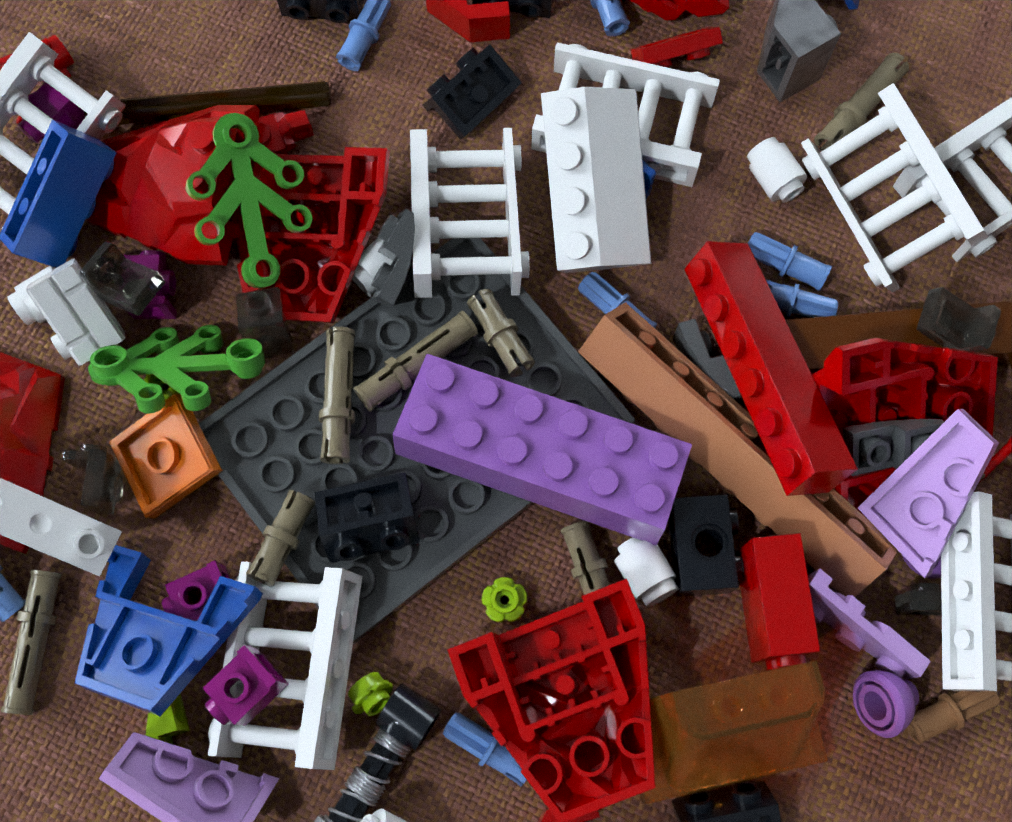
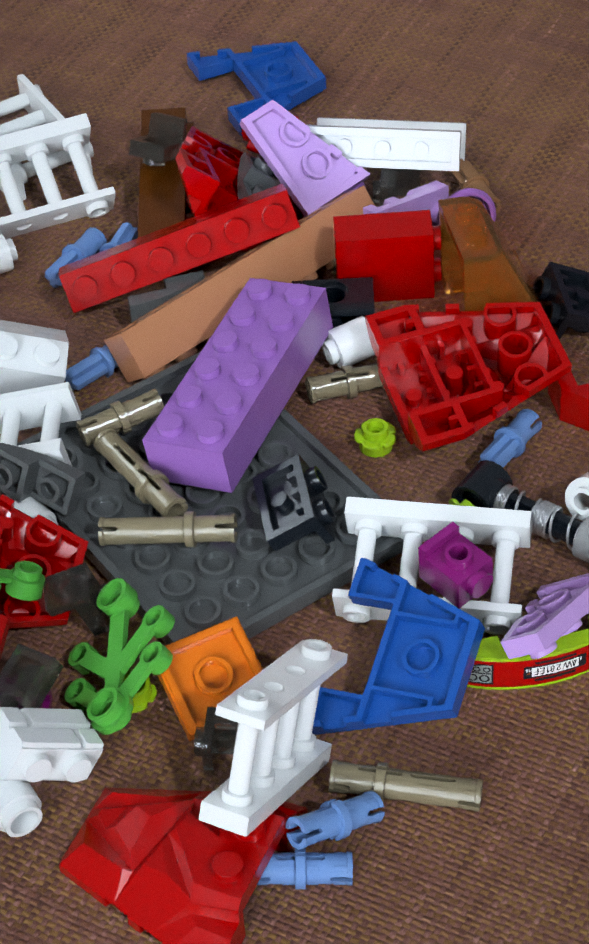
camera: 85 degrees left, 30 degrees down
magenta brick [162,560,230,621] -> none
dark tan pin [246,490,316,587] -> none

